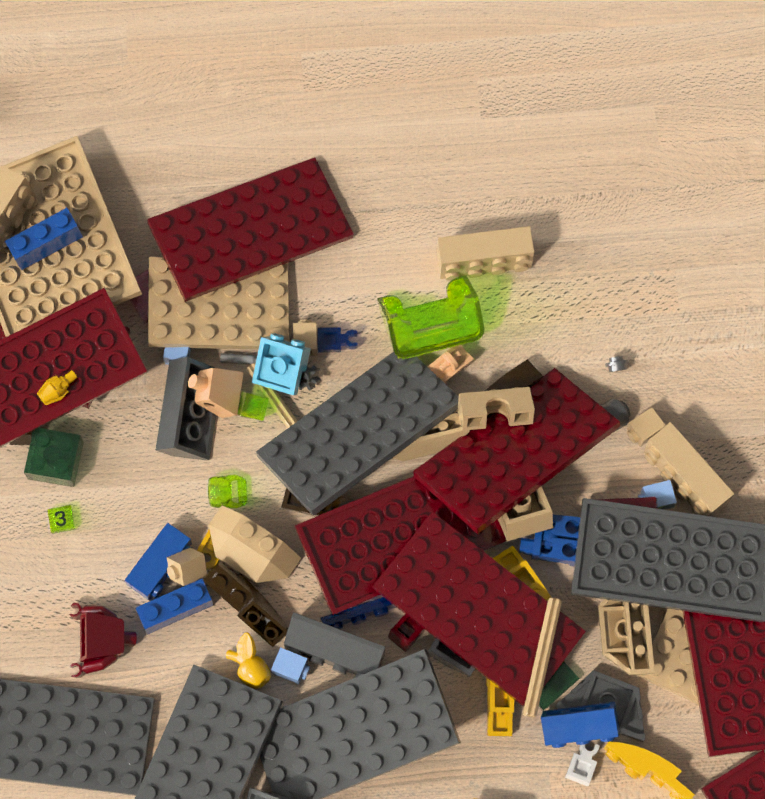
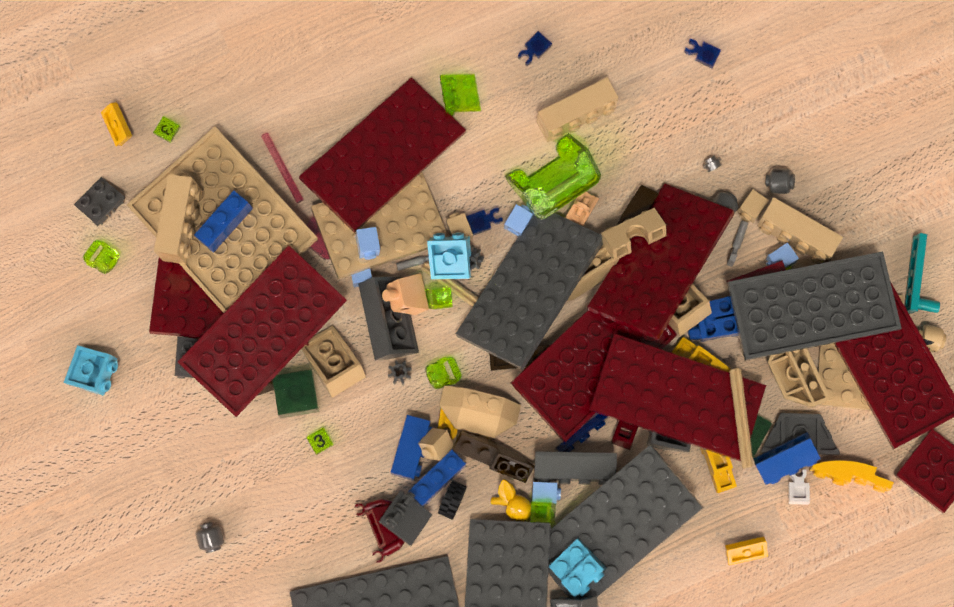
camera: 20 degrees left, 5 degrees up
yellow piece [37,370,77,405] -> none
none -> clear neon green tile [153,116,180,143]
none -> clear pink bar [261,133,304,204]
none -> tan slope [301,325,366,398]
none -> light blue brick [355,227,380,260]
none -> dark grey hinge [379,490,432,546]
none -> dark grey gear [388,360,412,385]
none -> black tyre [438,480,467,520]
none -> clear neon green hinge [439,74,481,116]
none -> light blue brick [504,204,533,237]
none -> clear blue plate [518,31,552,66]
none -> clear neon green brick [530,502,556,525]
none -> medium azure plate [549,538,606,597]
none -> clear blue plate [684,39,721,69]
none -> light grey piece [727,221,748,267]
none -> dark grey head [766,168,795,194]

